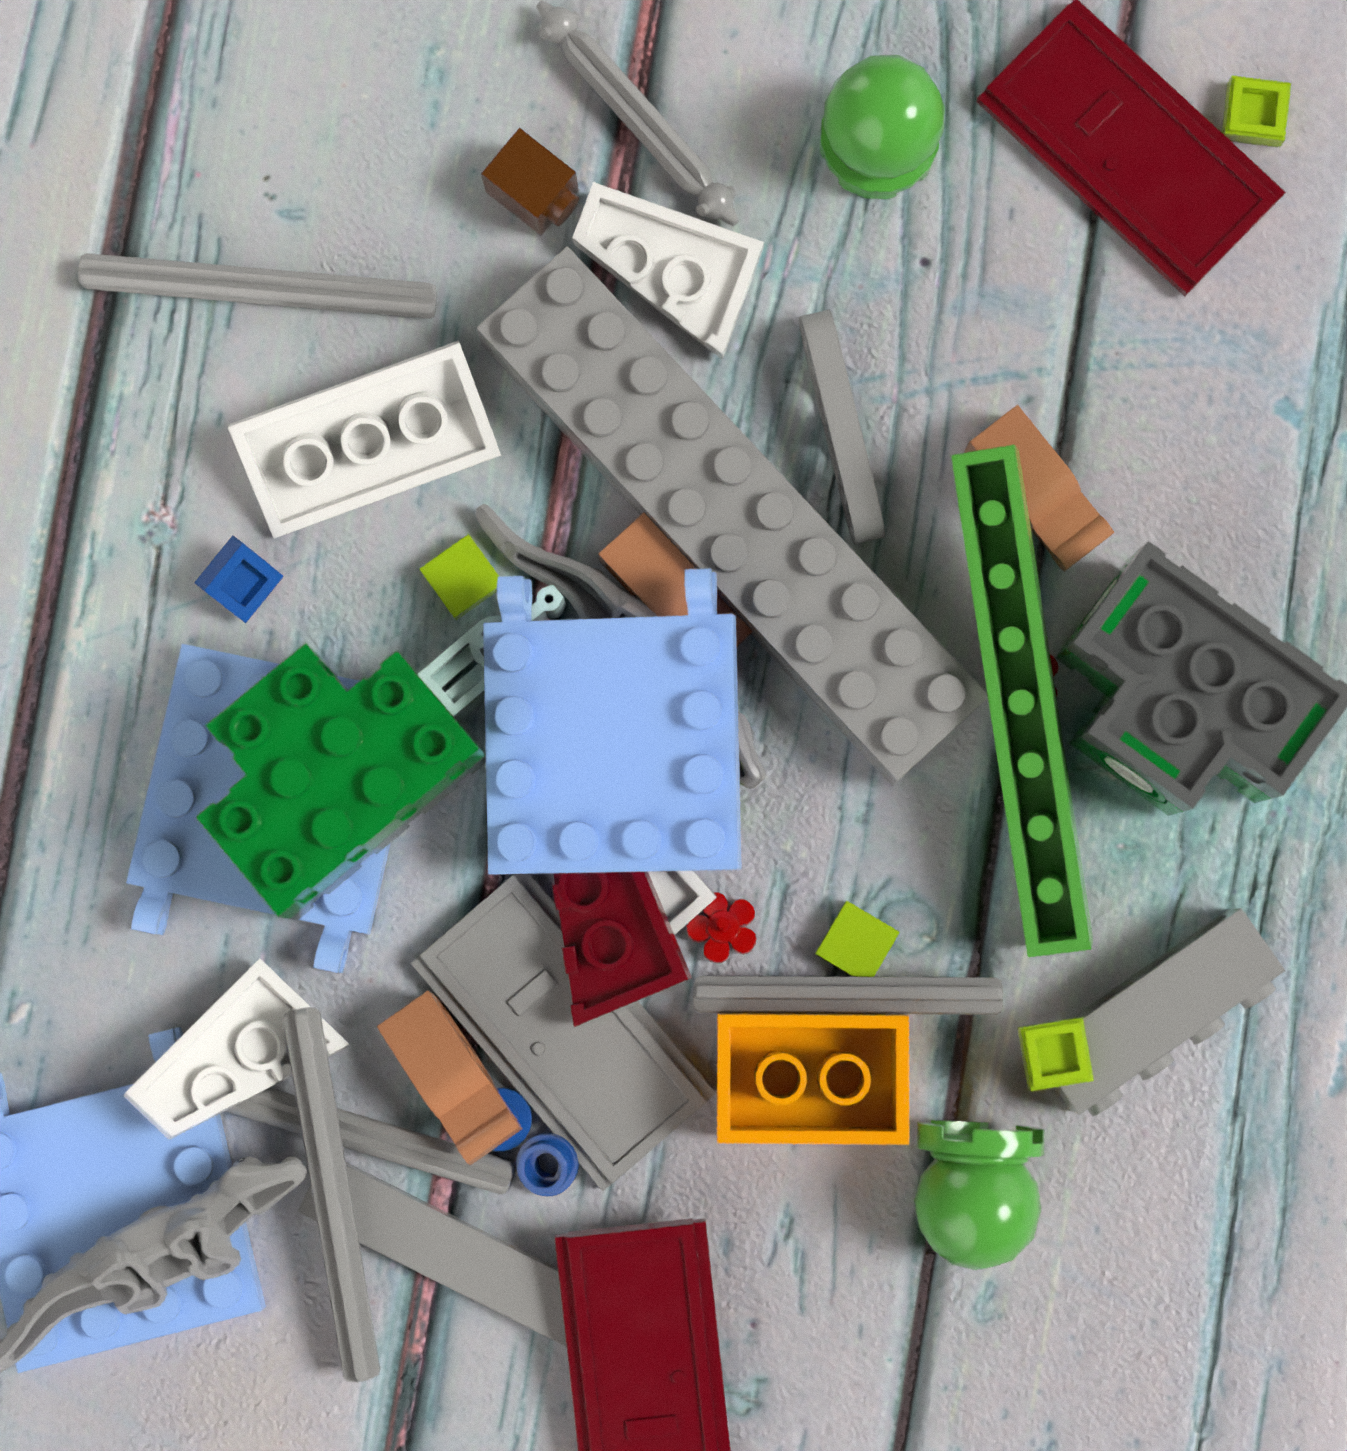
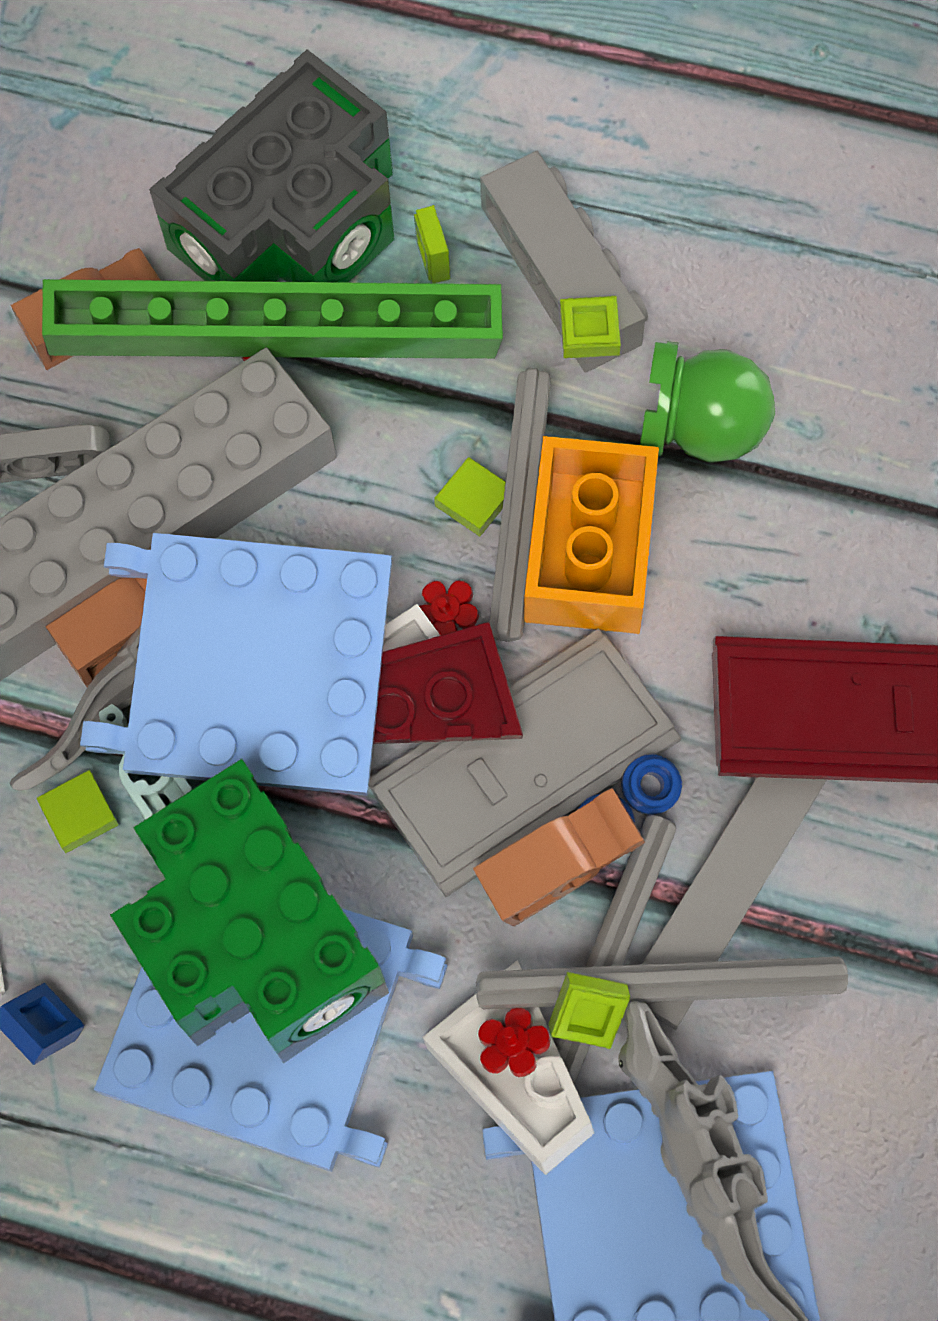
camera: 85 degrees left, 15 degrees down
none -> lime tile [414,205,450,283]
none -> red plant [478,1008,550,1077]
none -> lime tile [548,972,631,1049]

